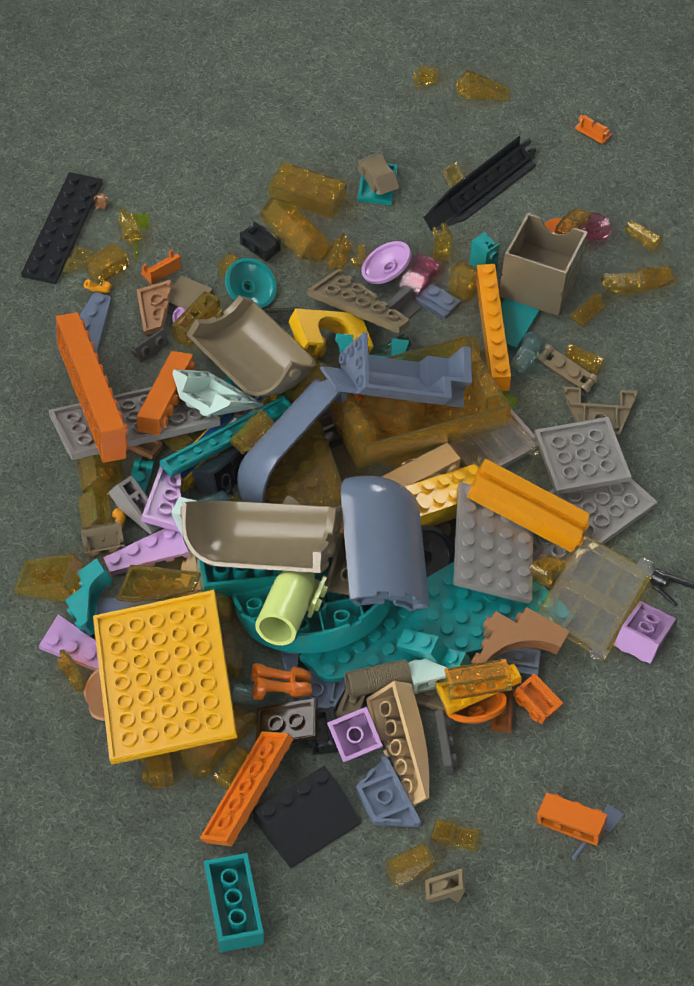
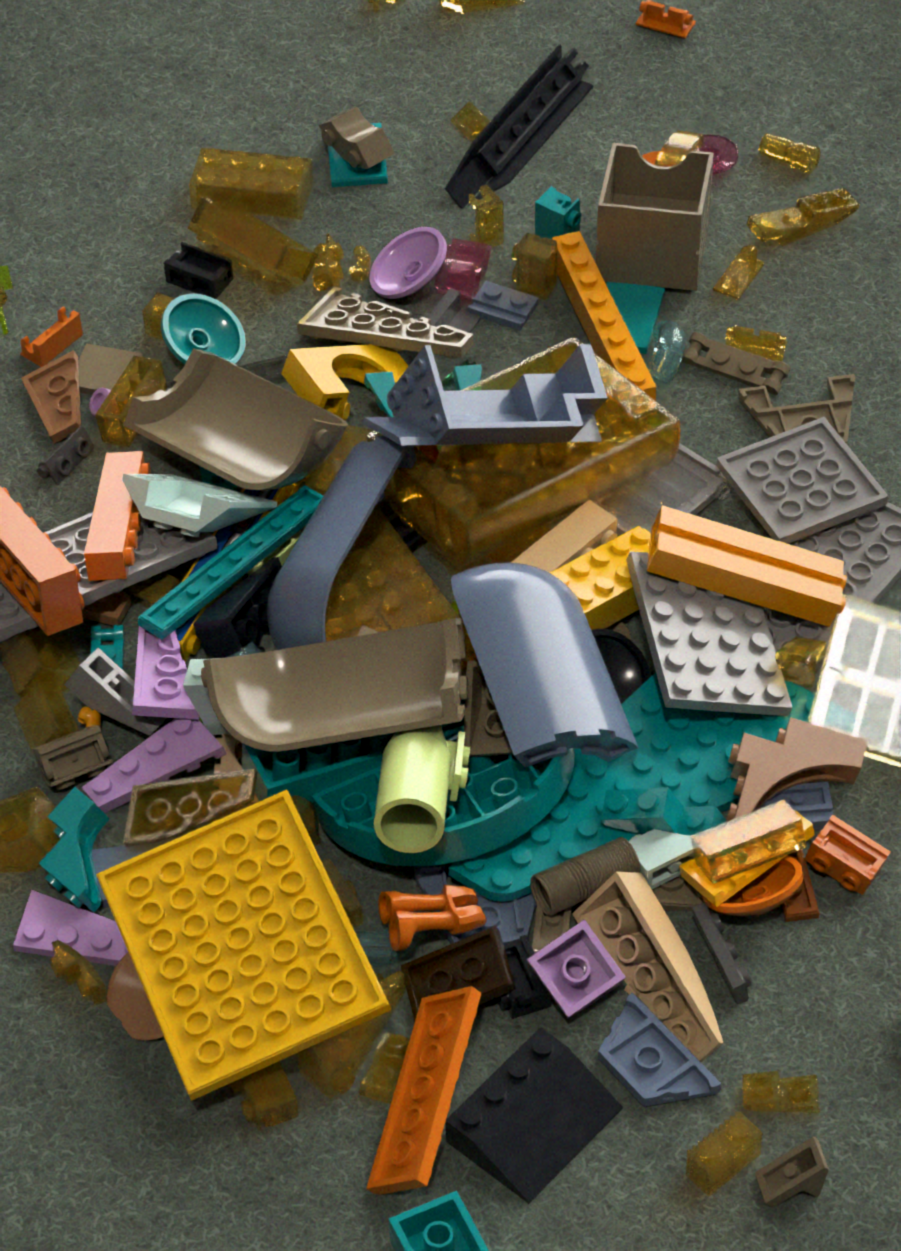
camera: 10 degrees left, 5 degrees down
clear yellow hinge [229,409,275,454] -> none

